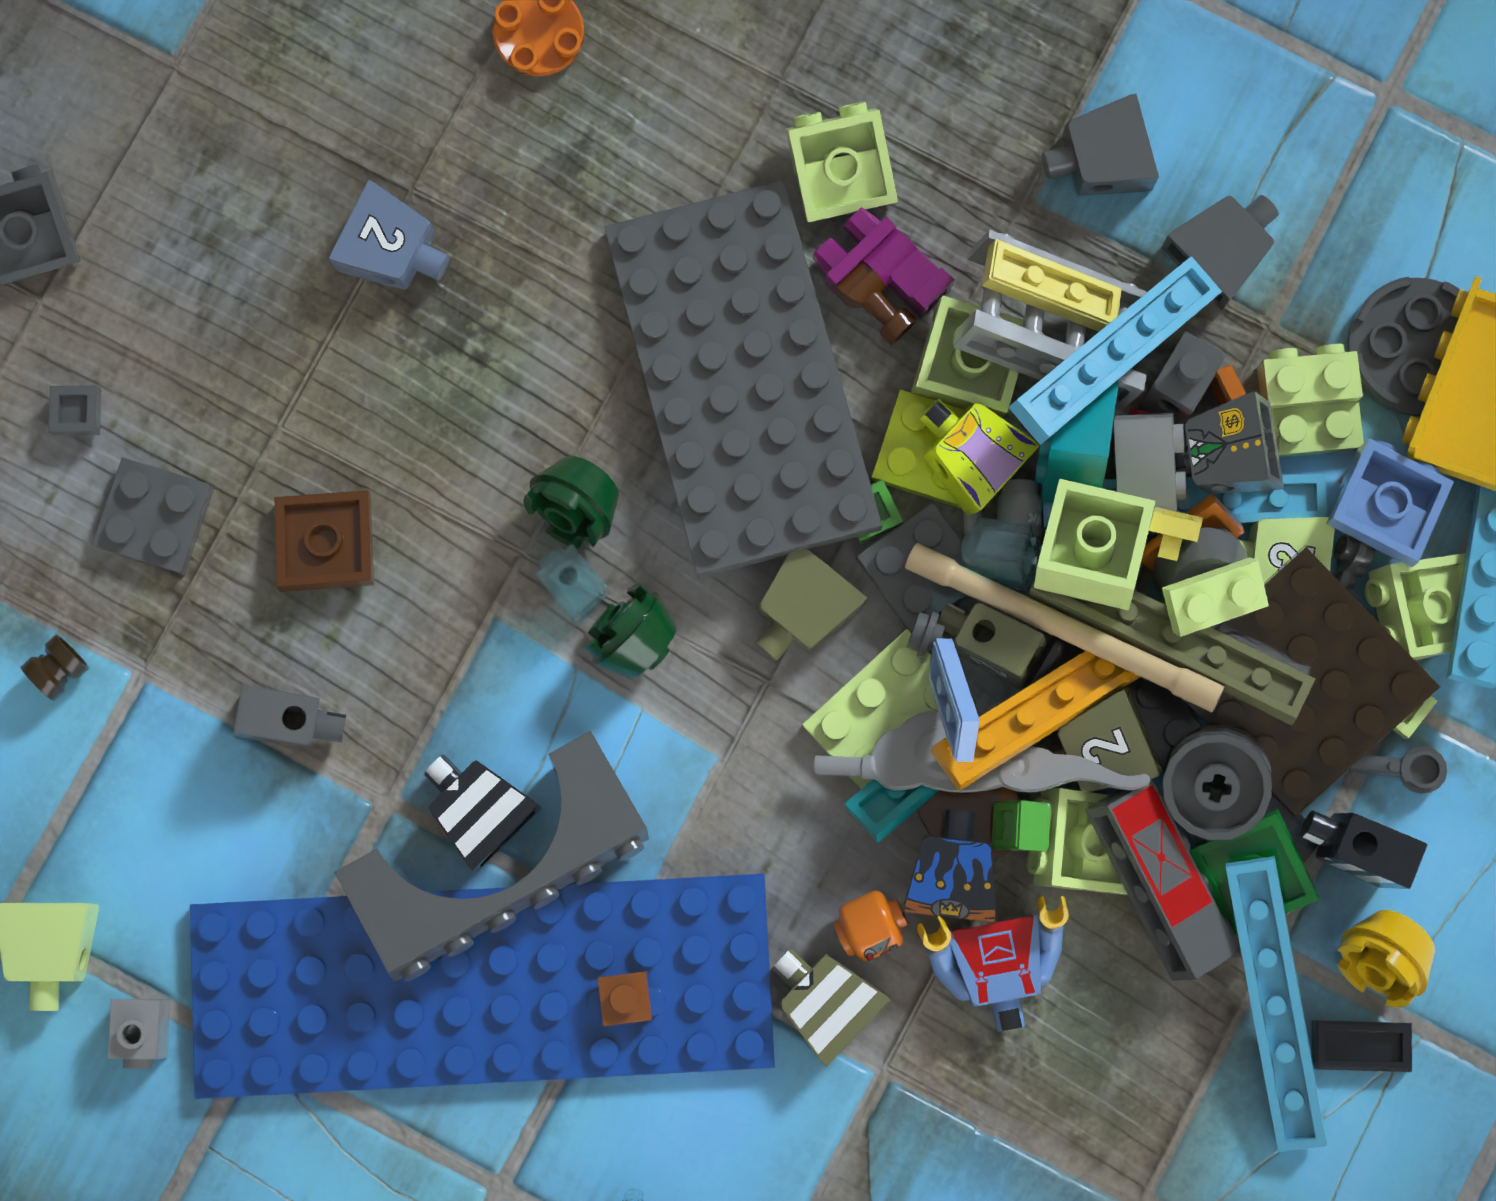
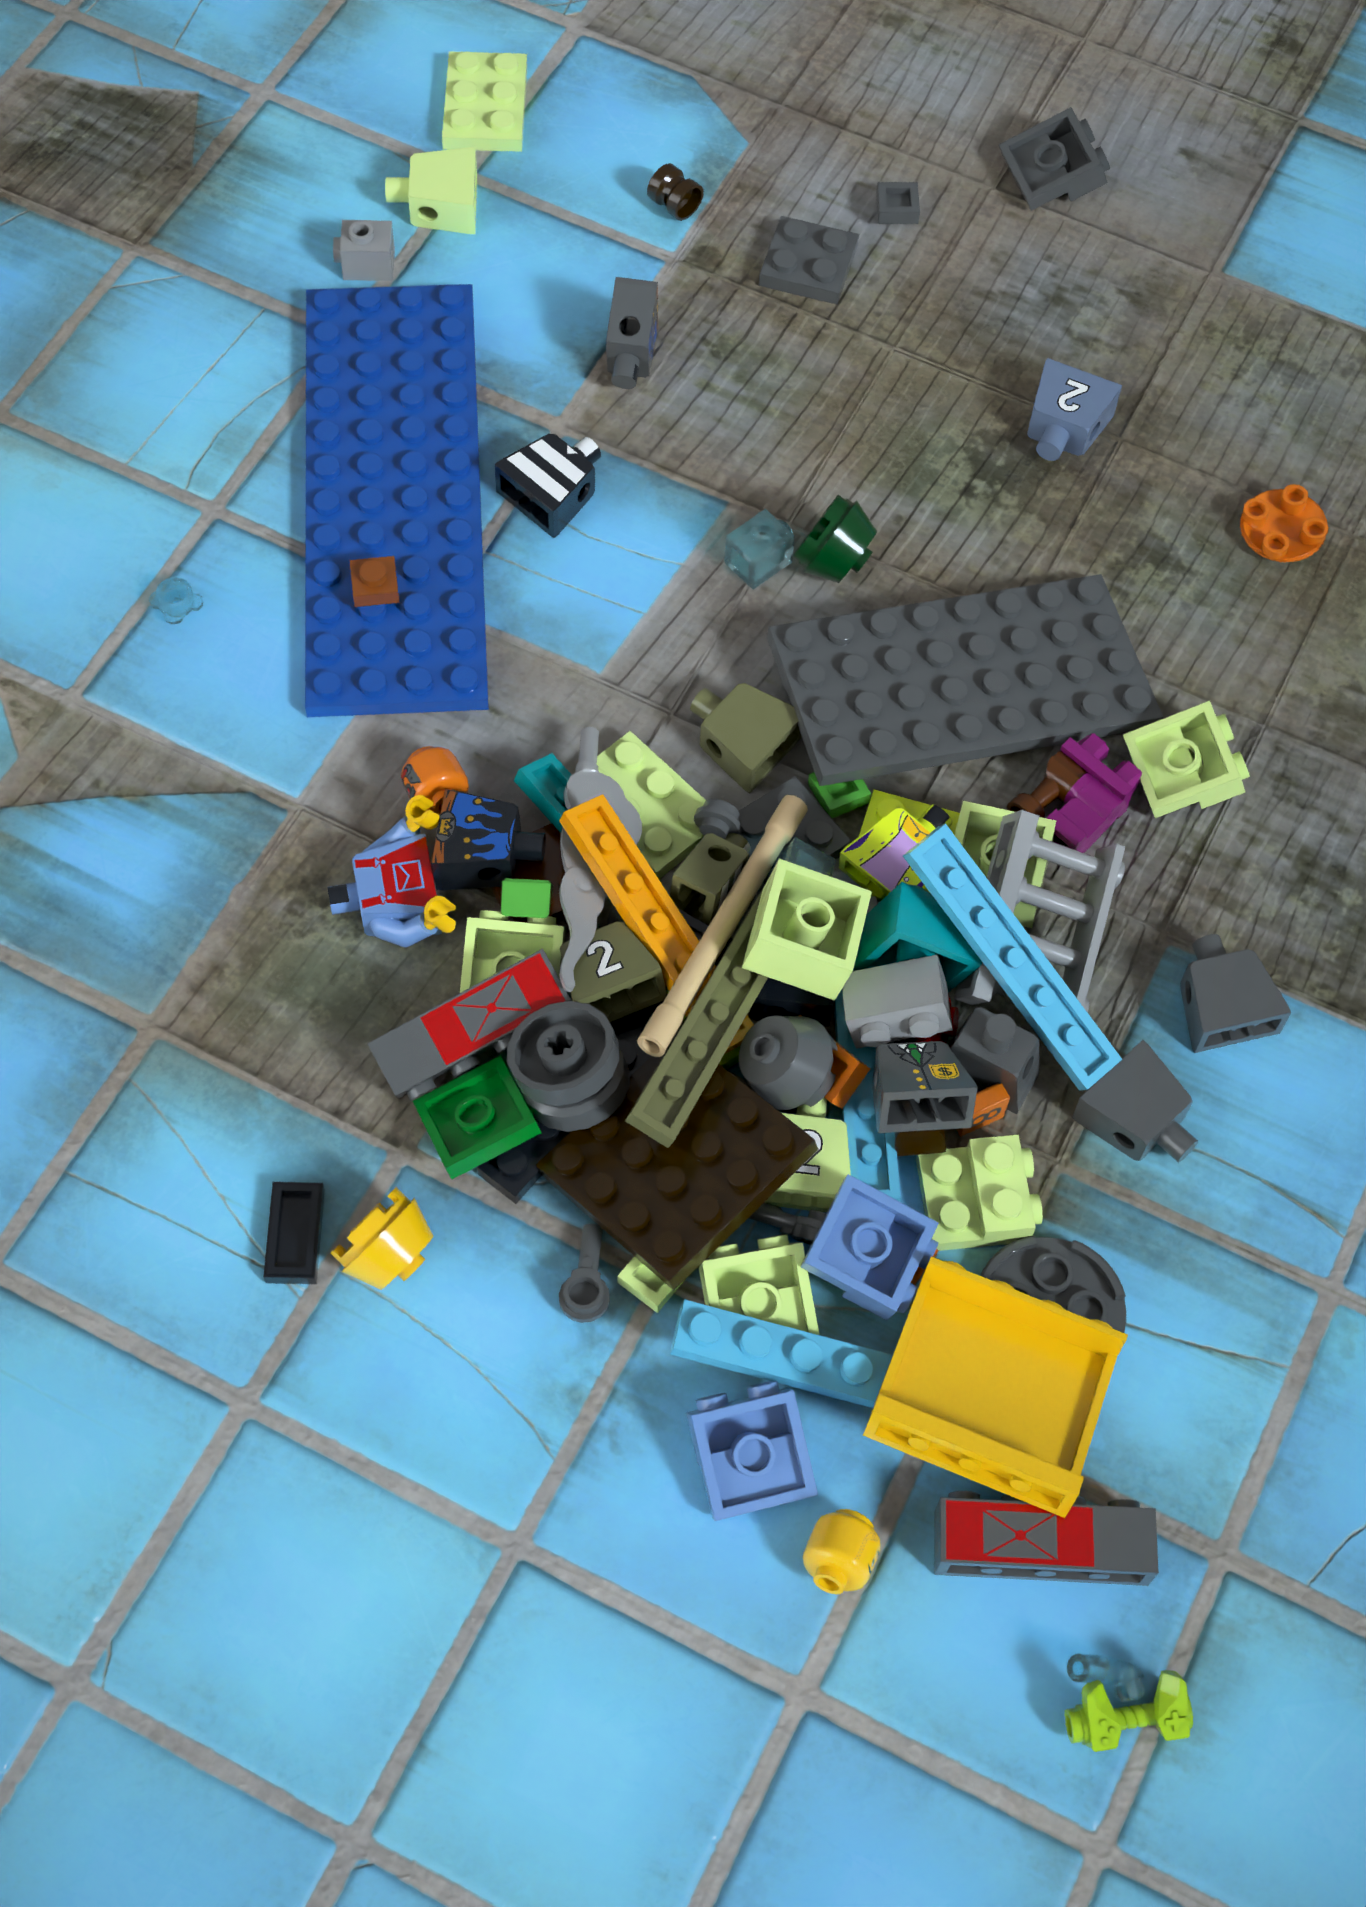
camera: 85 degrees right, 20 degrees down
reddish brown plate [274,490,374,592] -> none
dark grey arch [334,731,649,982] -> none
dark green cone [582,583,677,679] -> none
torso [771,948,890,1067] -> none
light blue tile [928,638,980,762] -> none
light yellow tile [982,239,1122,332] -> none
light yellow tile [1149,507,1202,561] -> none
yellowish green plate [1162,557,1269,637] -> none
medium azure plate [1226,856,1327,1152] -> none
black torso [1300,810,1428,889] -> none

